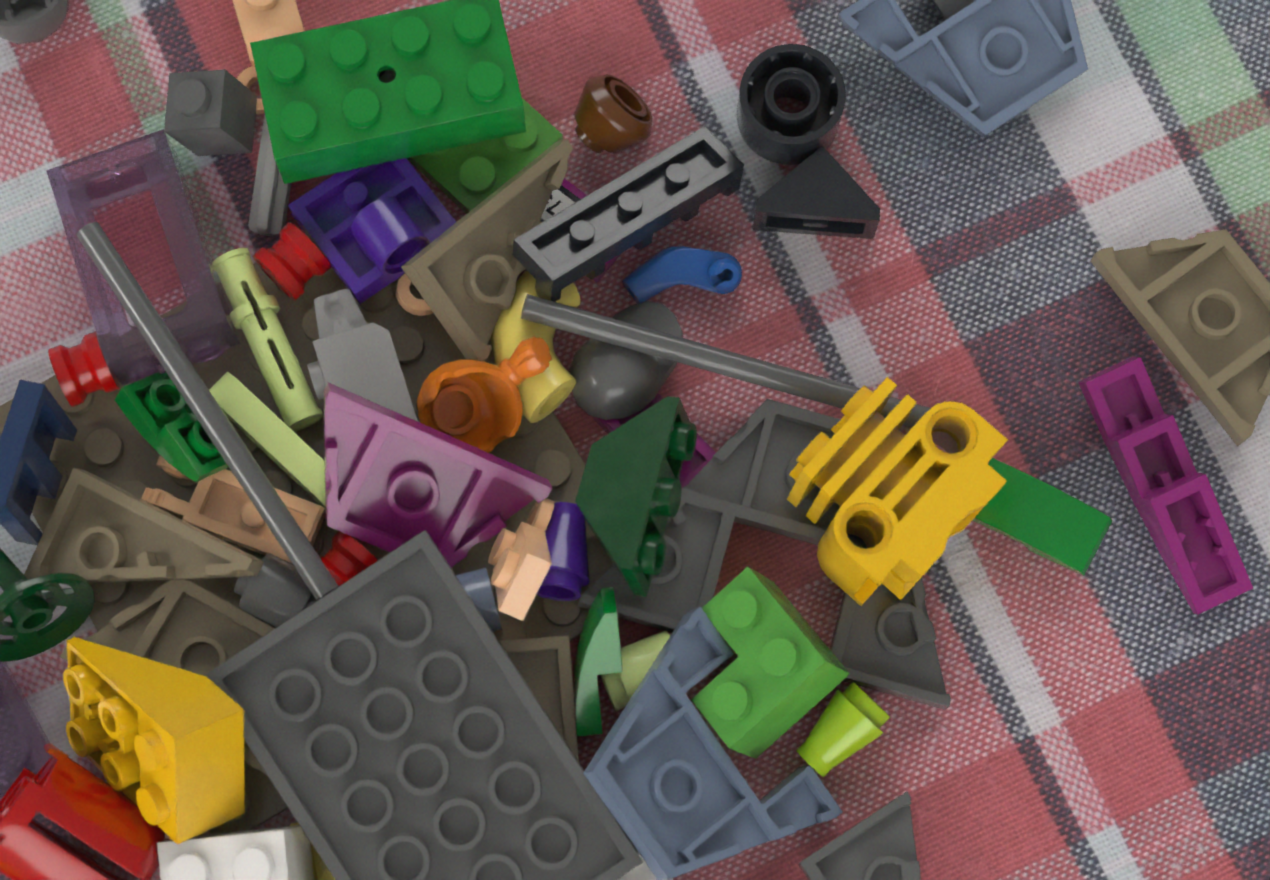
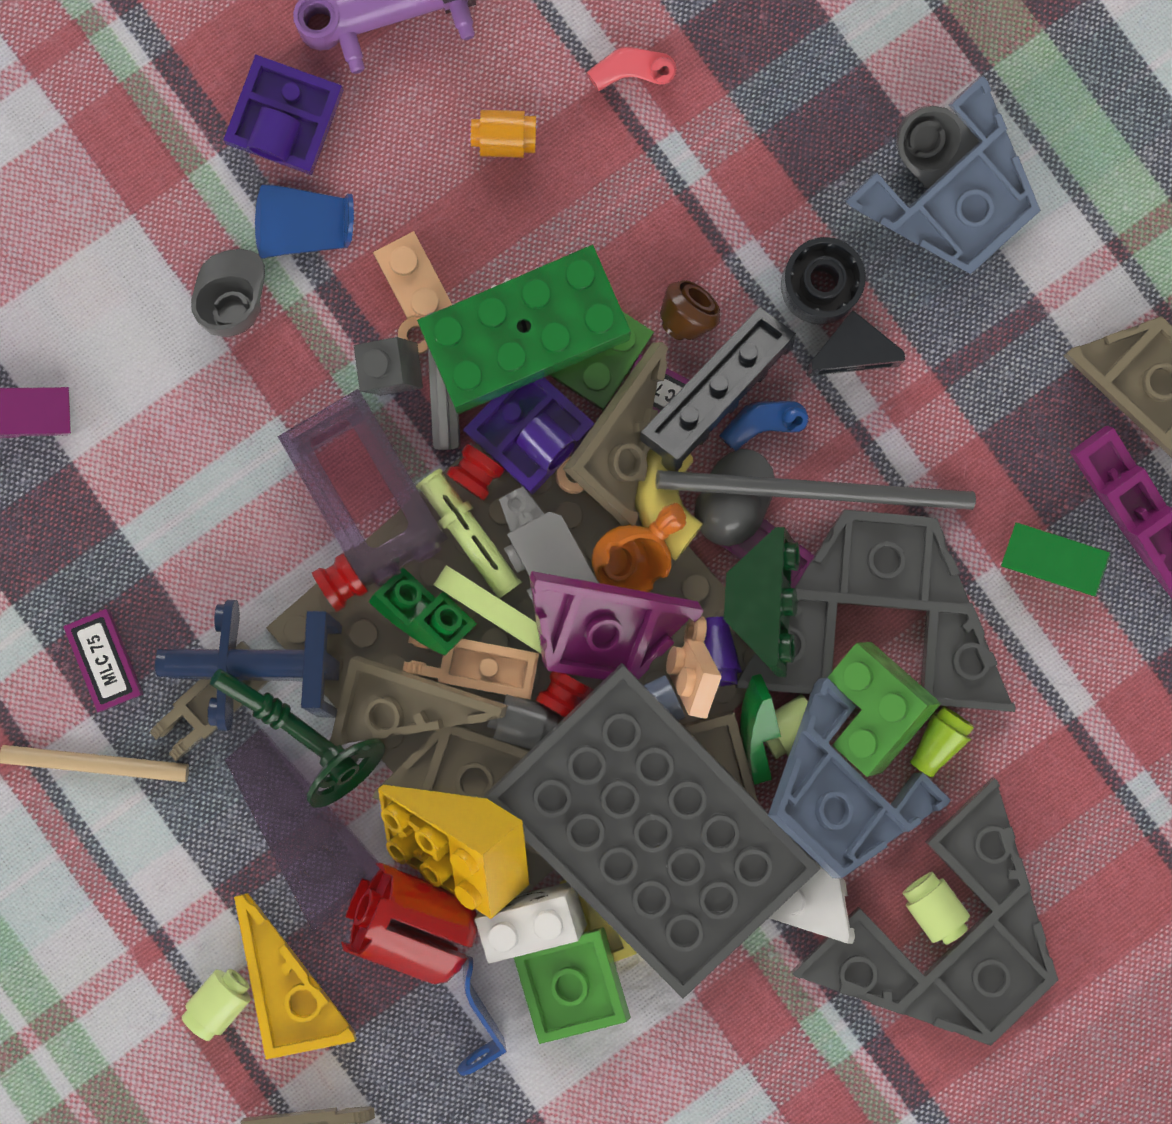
camera: 15 degrees left, 10 degrees up
dark grey piece [76,222,339,601] -> none
yellow piece [787,377,1008,606] -> none

